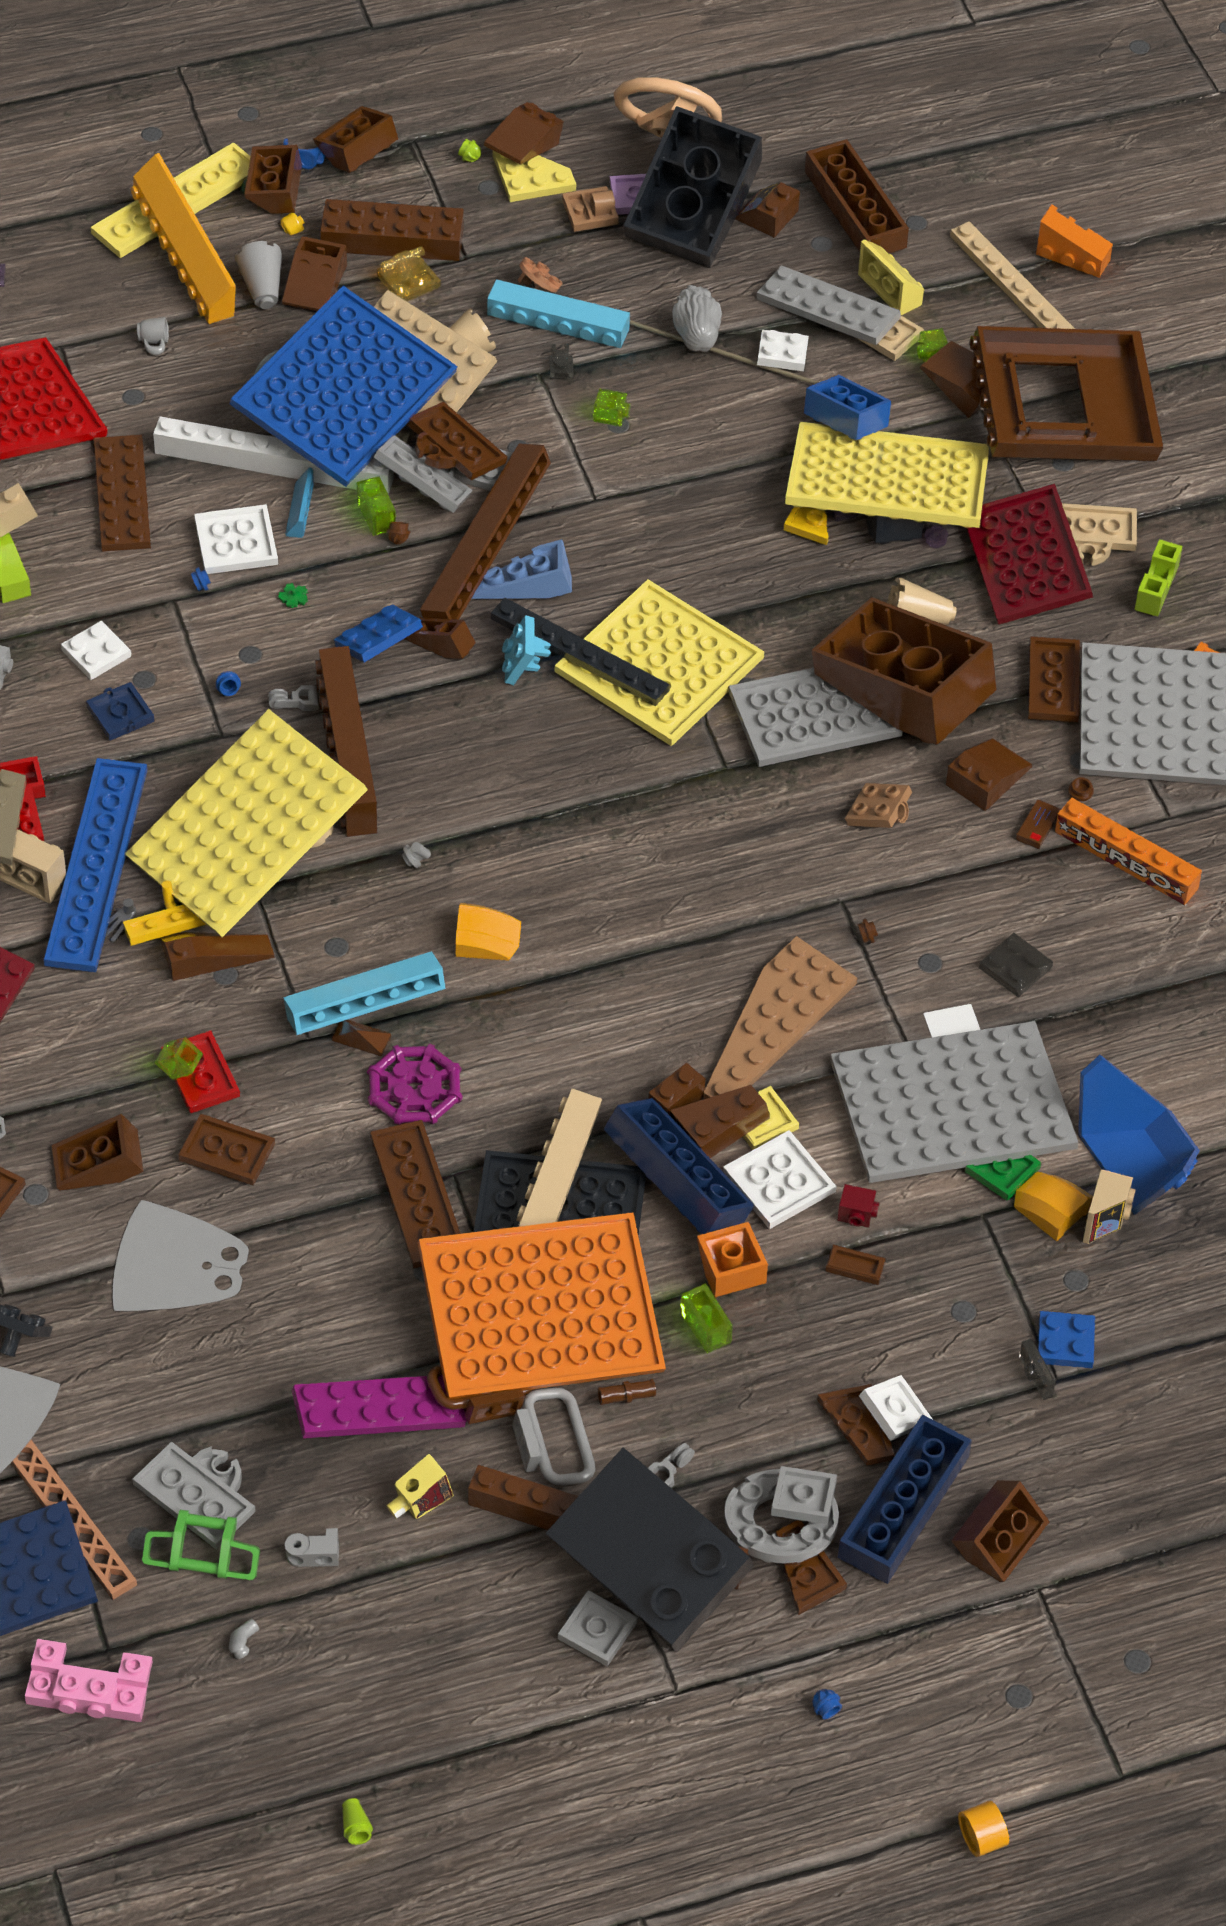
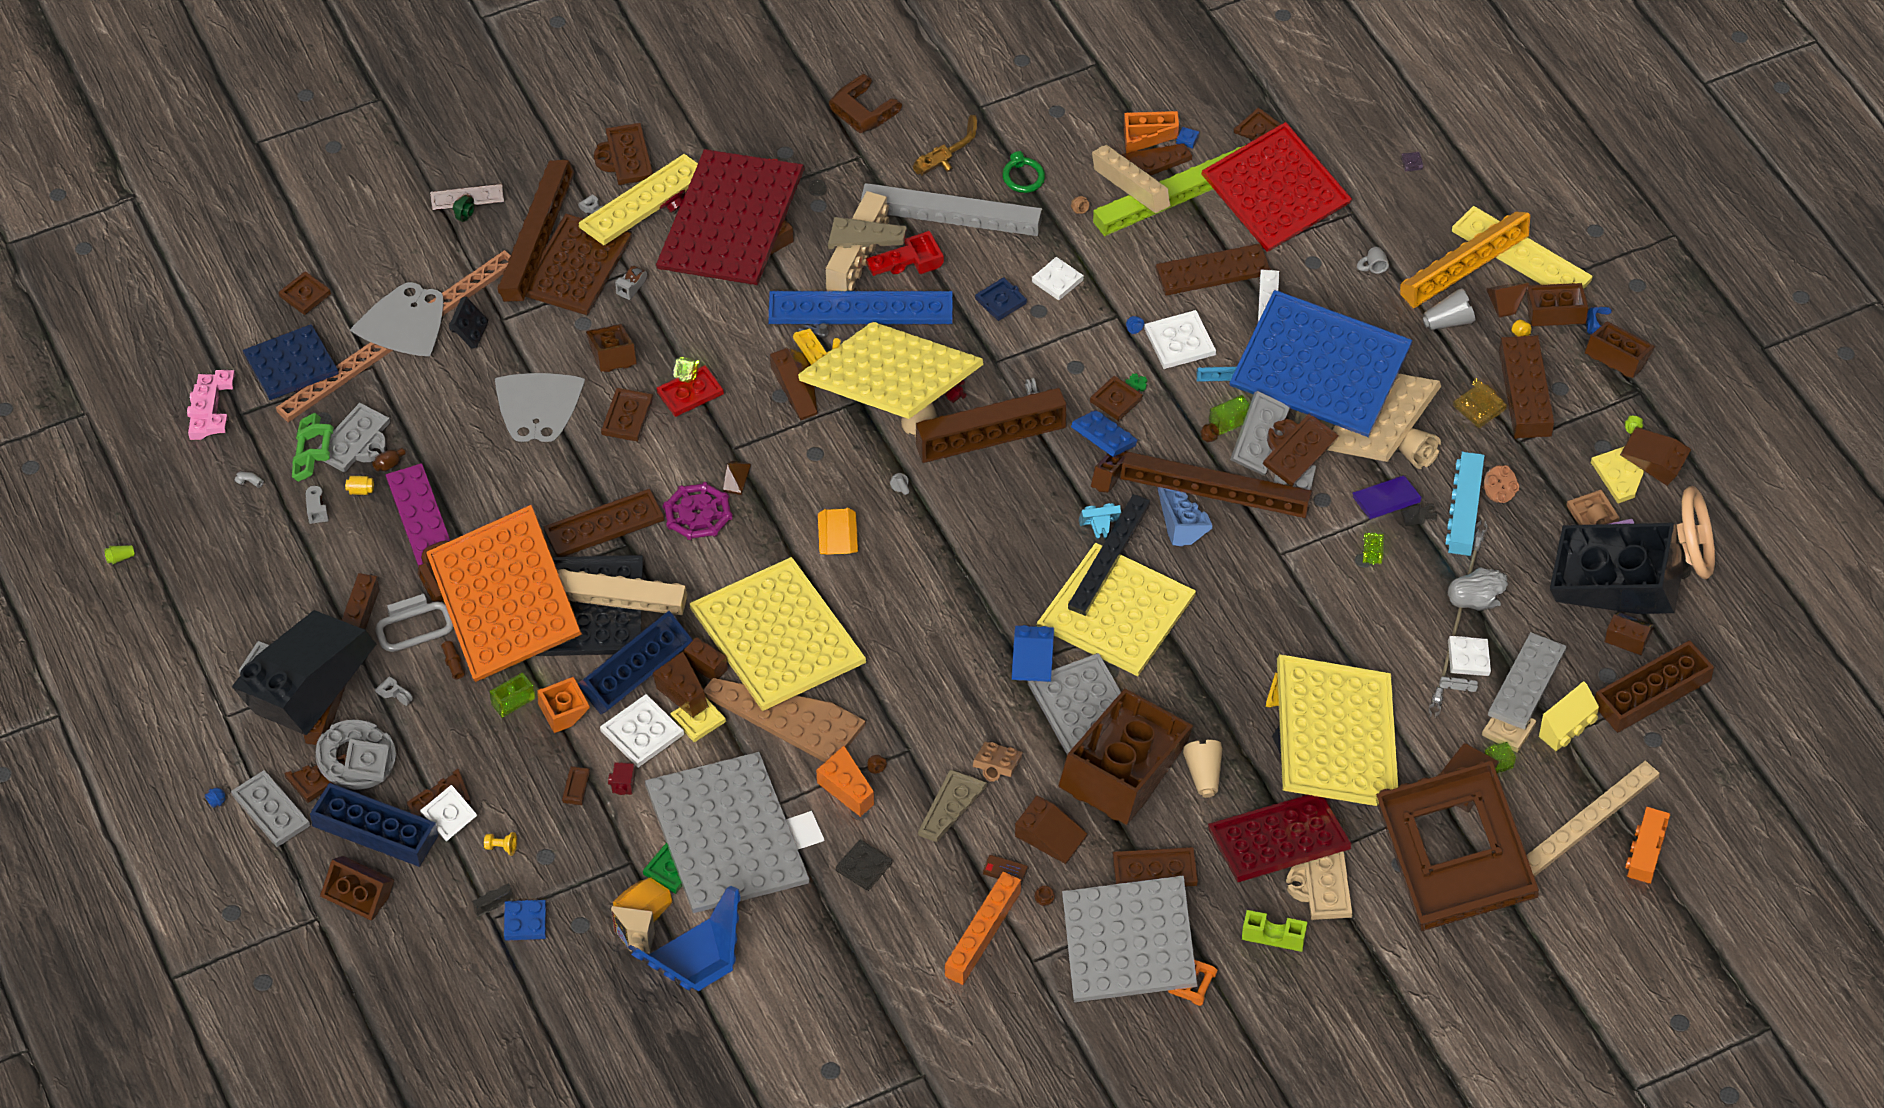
camera: 85 degrees right, 0 degrees up
blue plate [216,671,241,696] -> none
reddish brown slope [282,236,347,311] -> none
medium azure brick [283,951,446,1035] -> none
light yellow torso [386,1454,454,1519] -> none
blue brick [804,375,891,440] -> none
light orange piece [958,1800,1009,1857] -> none
none -> light grey plate [231,770,310,847]
none -> yellow brick [345,476,374,495]
none -> reddish brown plant [372,448,406,472]
none -> yellow piece [484,832,517,856]
none -> light yellow plate [690,557,866,711]
none -> orange wedge [816,746,874,817]
none -> dark tan wing [918,770,987,842]
none -> blue slope [1012,625,1054,682]
none -> reddish brown plate [1090,376,1143,421]
none -> dark purple tile [1353,475,1421,519]
none -> light grey axle [1439,676,1478,692]
none -> reddish brown slope [1487,283,1529,318]

